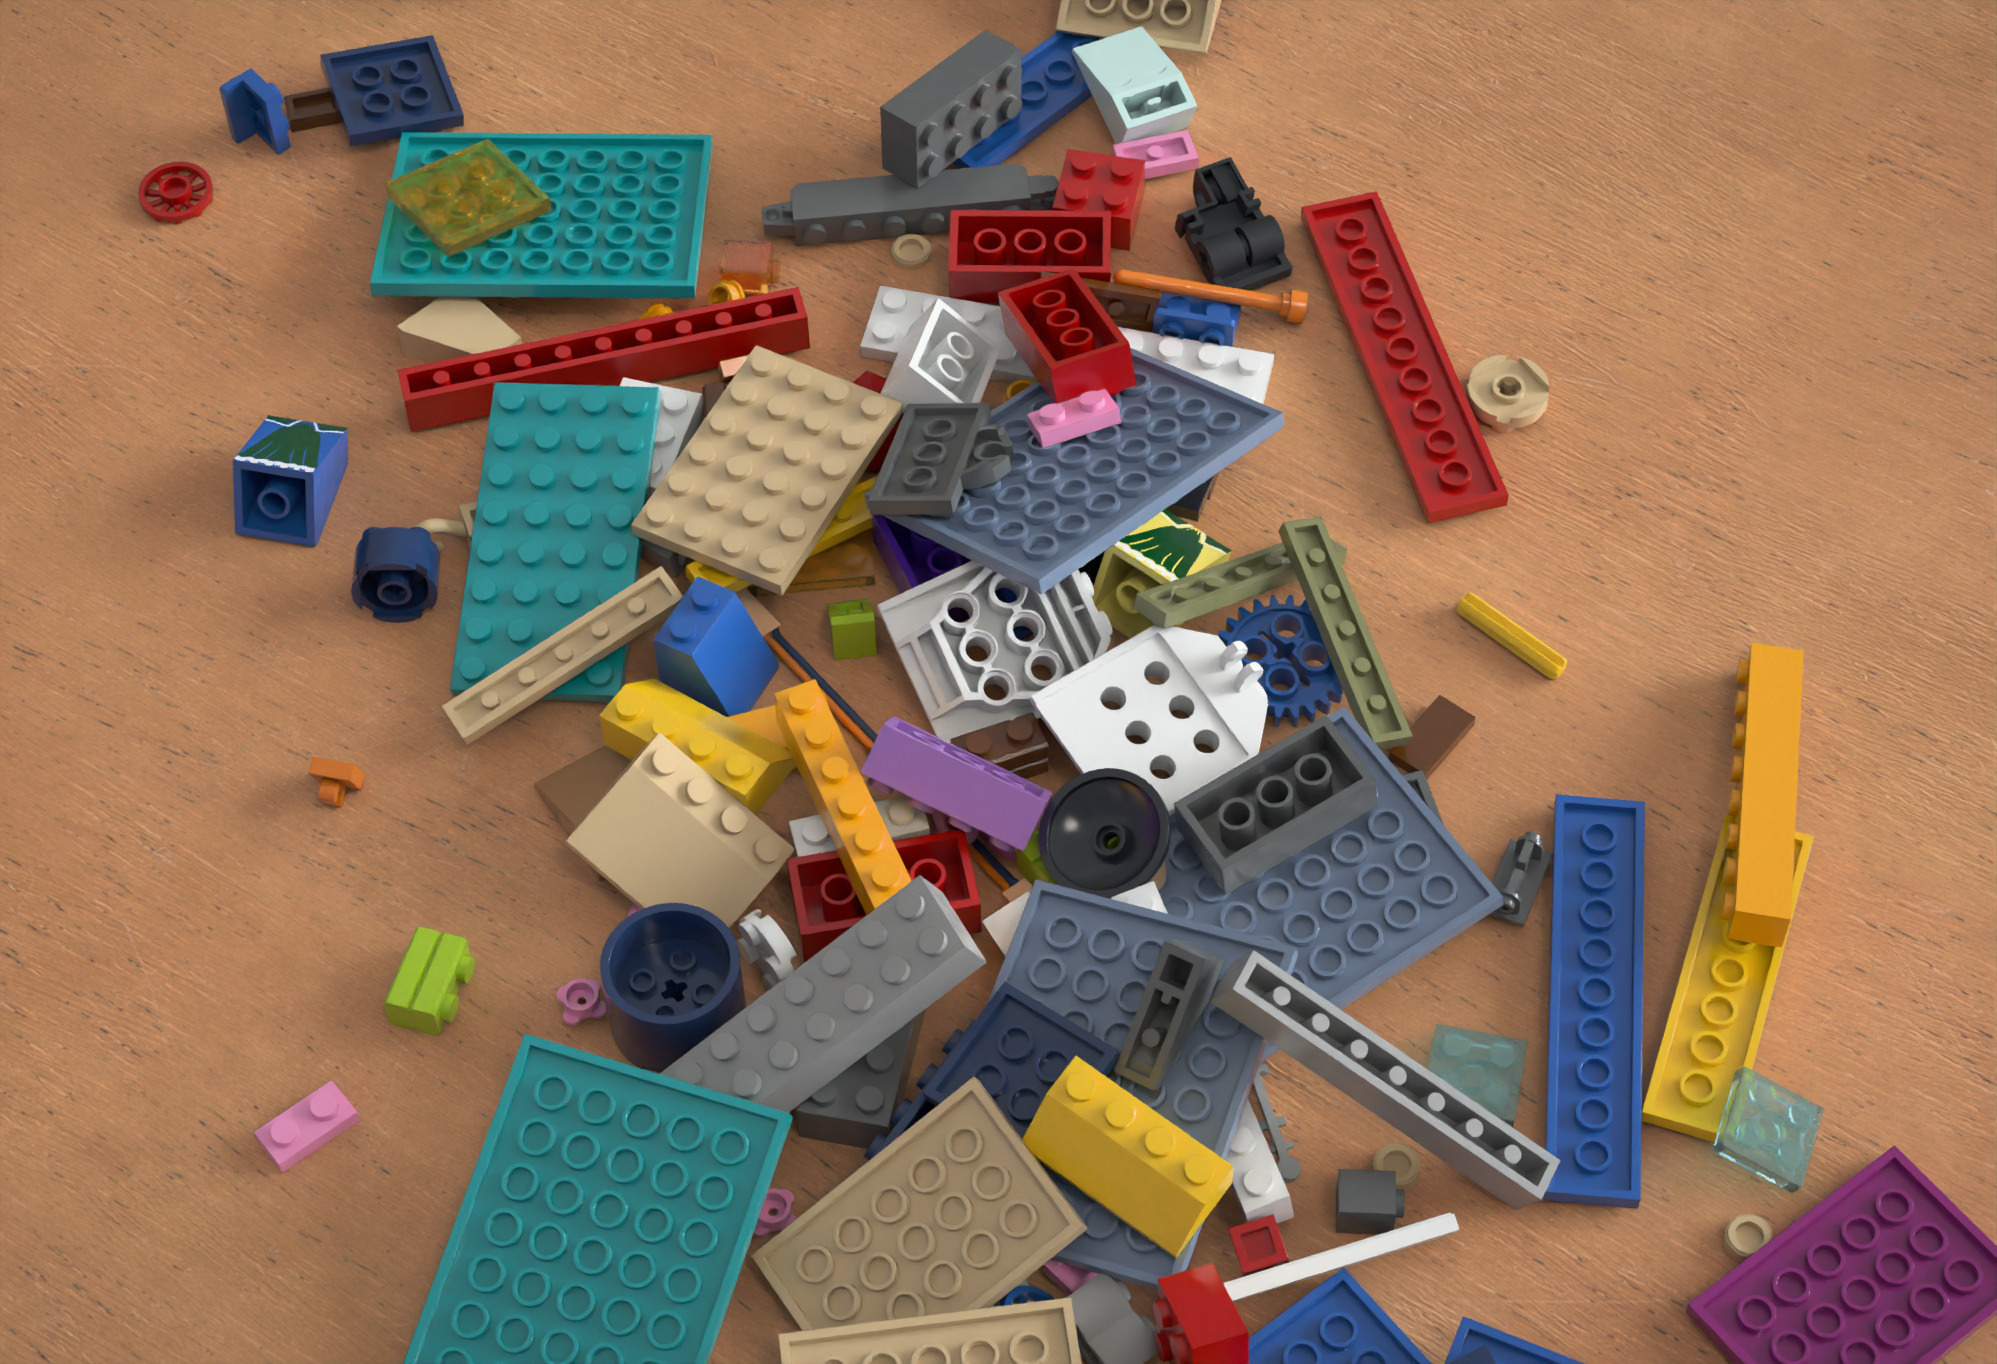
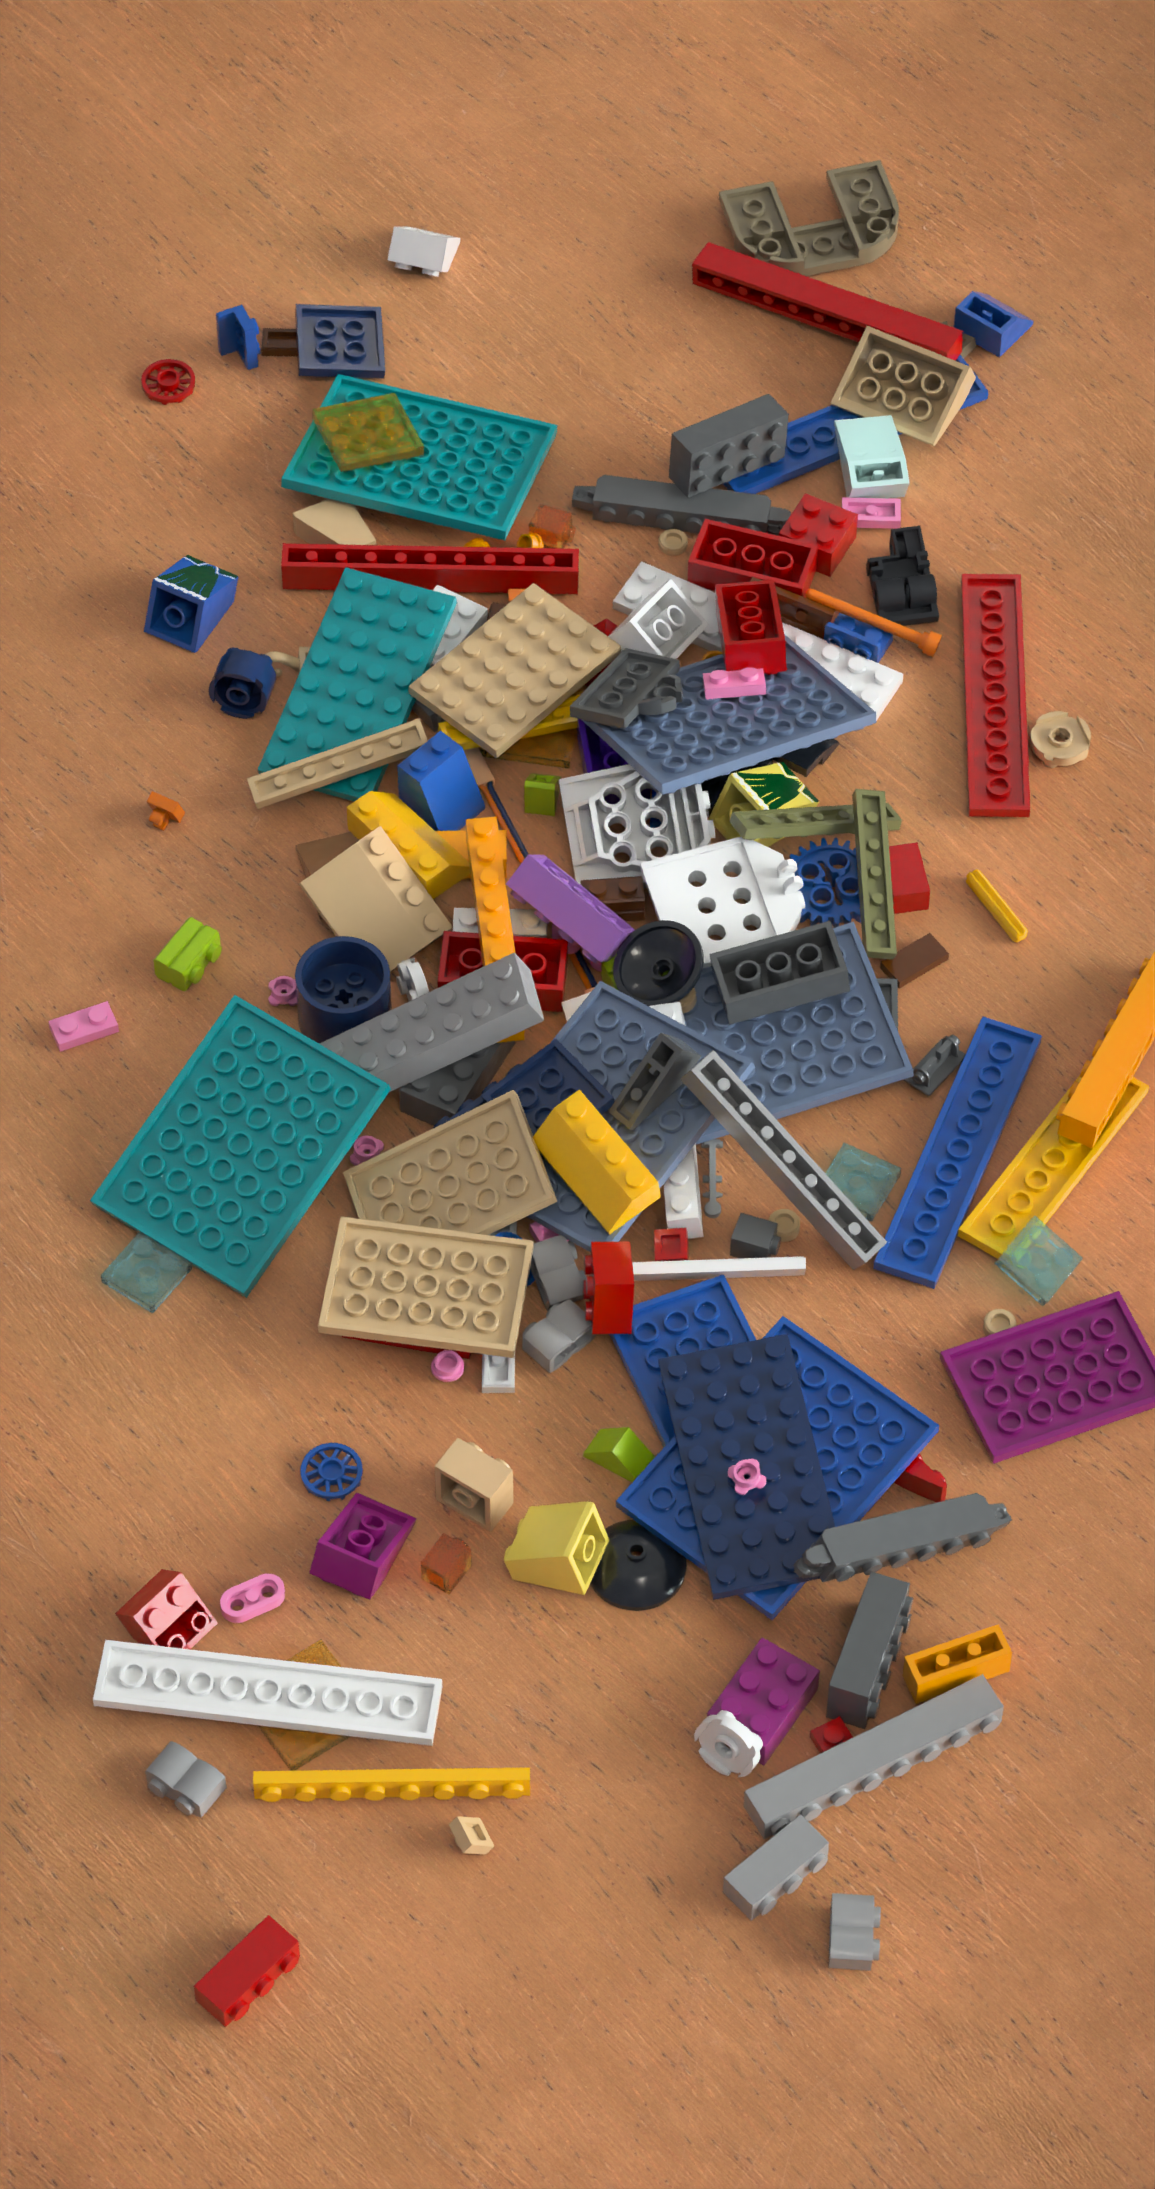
camera: 15 degrees right, 0 degrees up
none -> red brick [889,842,930,914]

